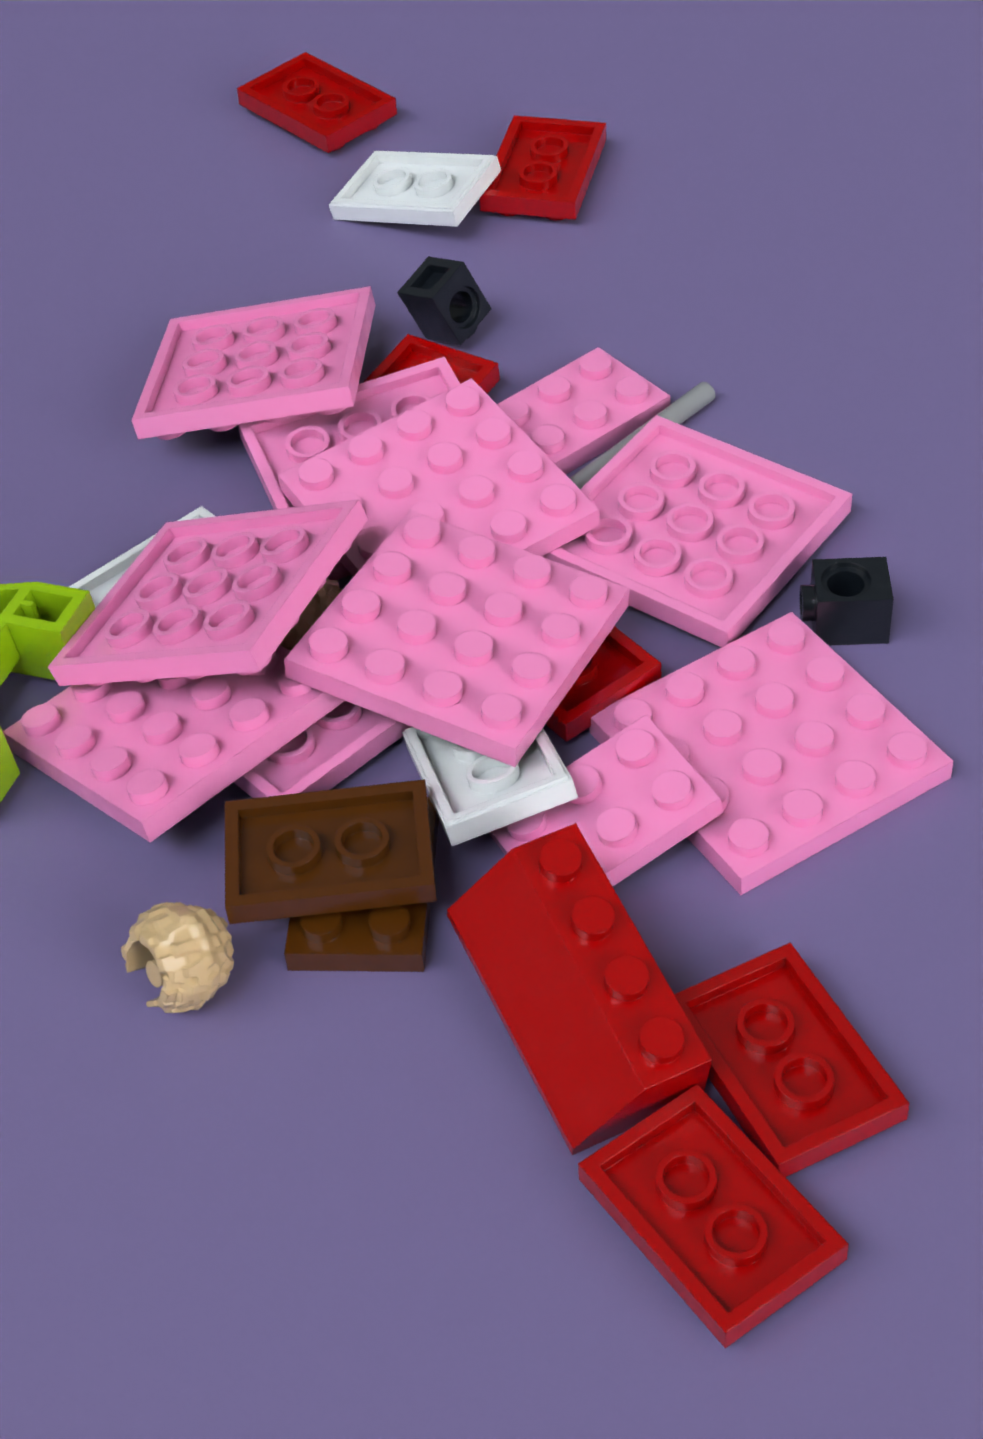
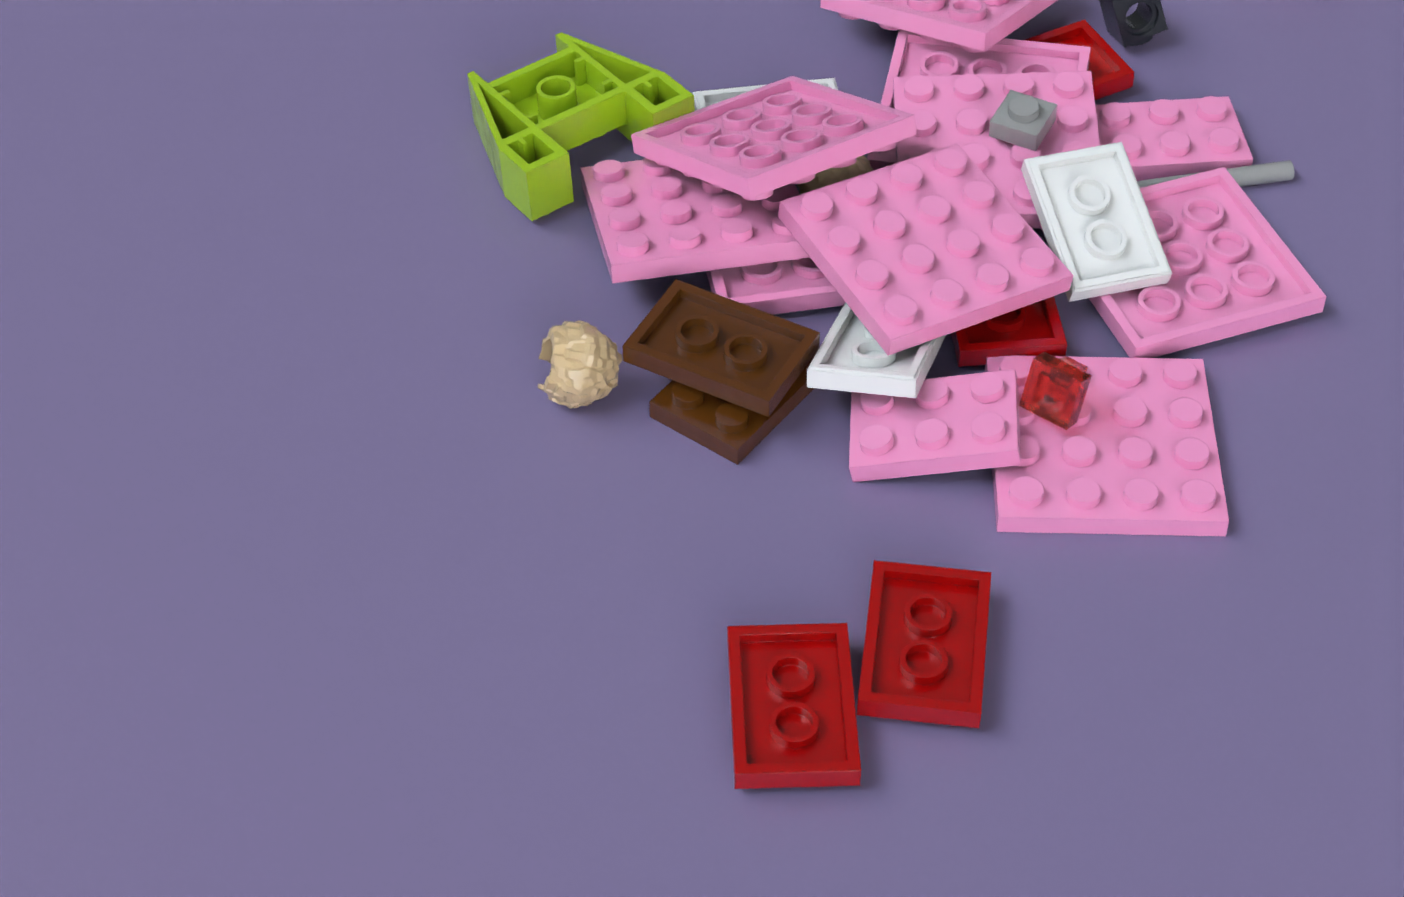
camera: 30 degrees right, 0 degrees up
red slope [447,823,712,1155] -> none
black brick [799,557,894,646] -> none
none -> light grey plate [989,90,1057,151]
none -> clear red tile [1019,352,1092,430]
none -> white tile [1021,142,1172,302]

